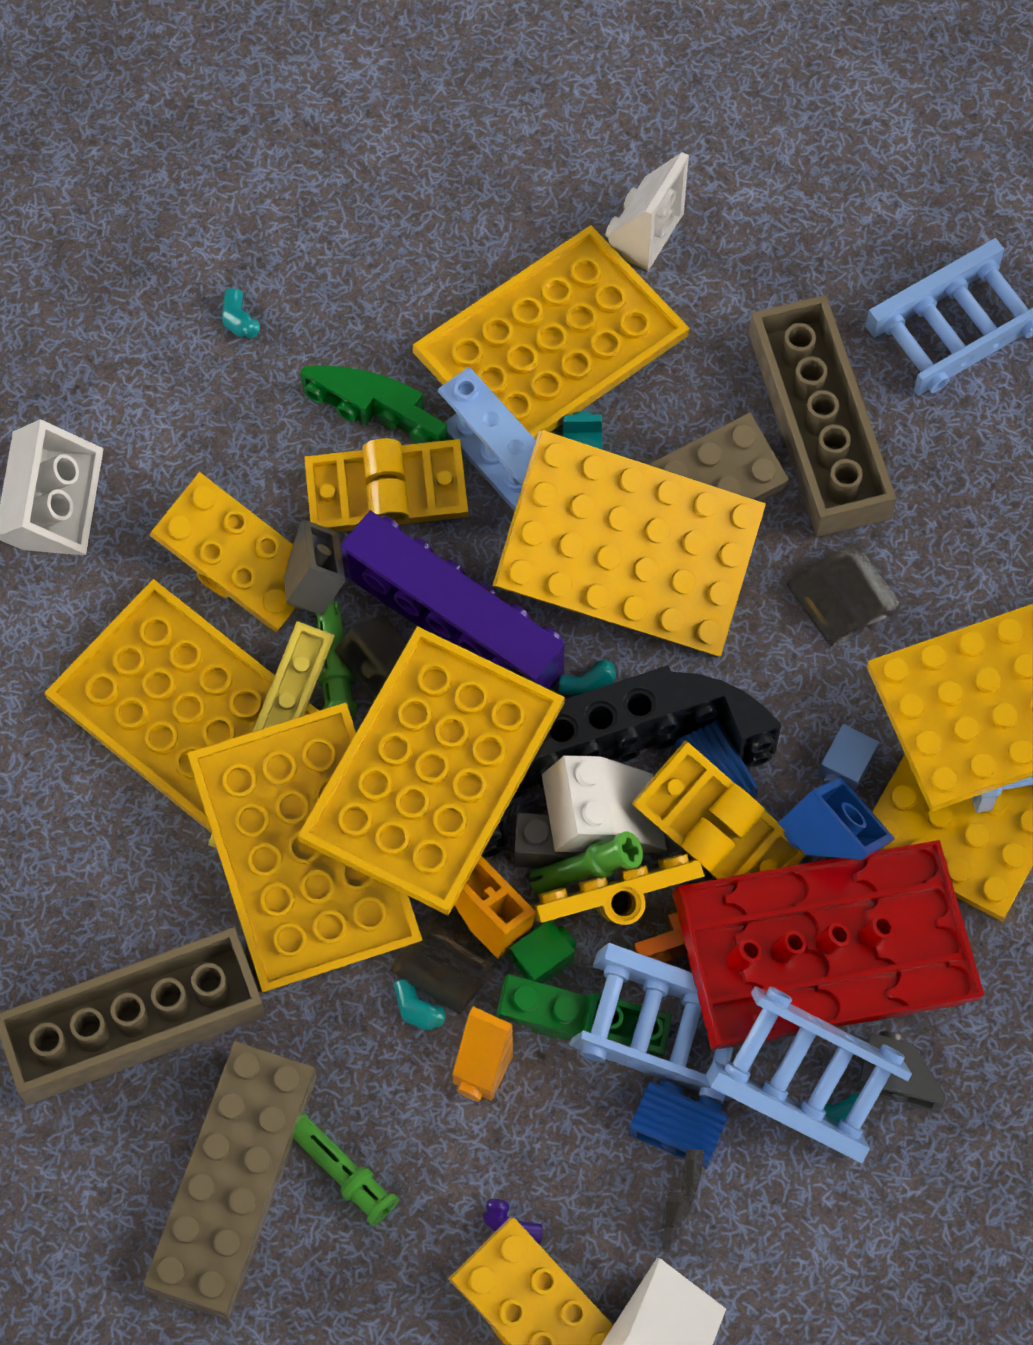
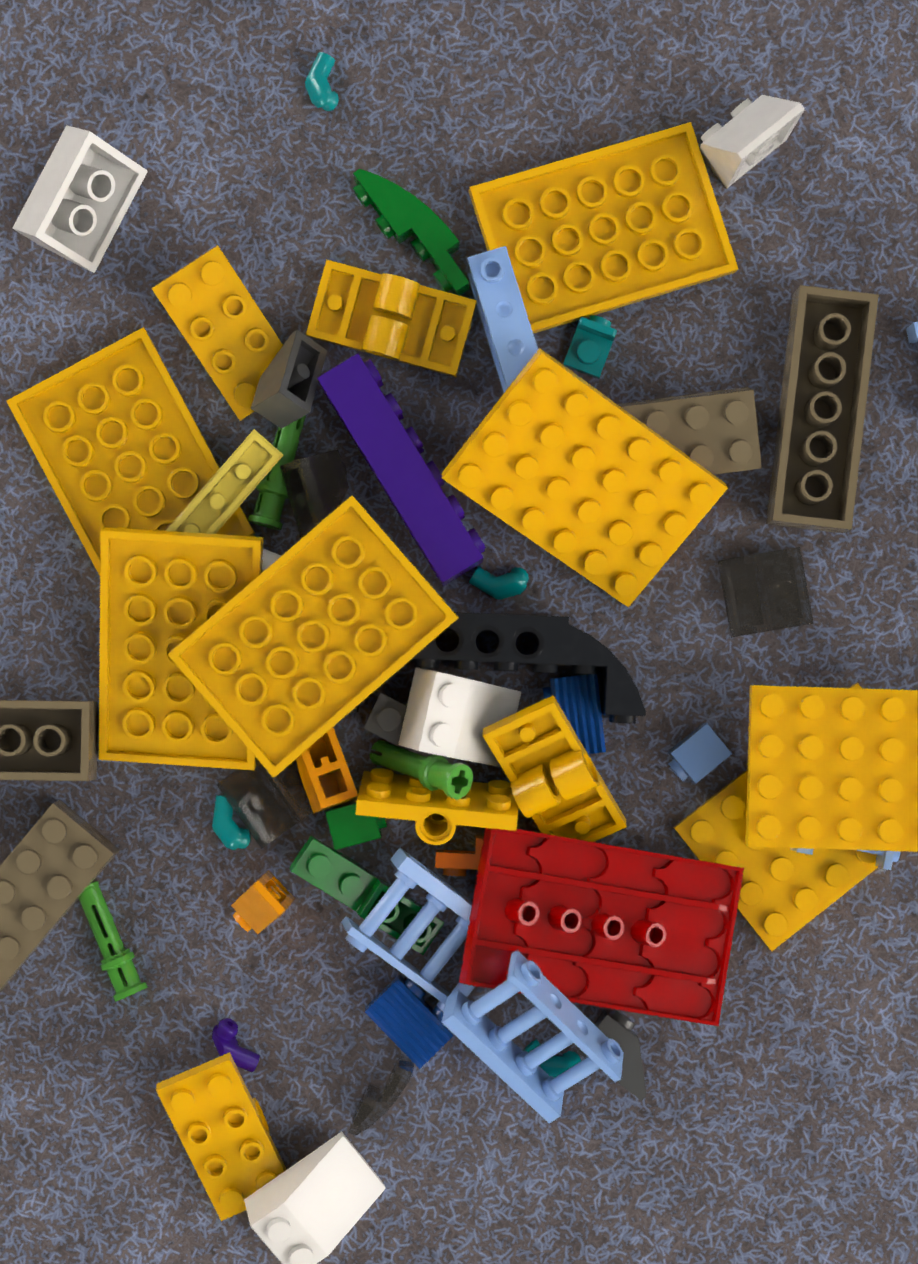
camera: 20 degrees right, 20 degrees up
blue slope [778,777,895,860] -> none

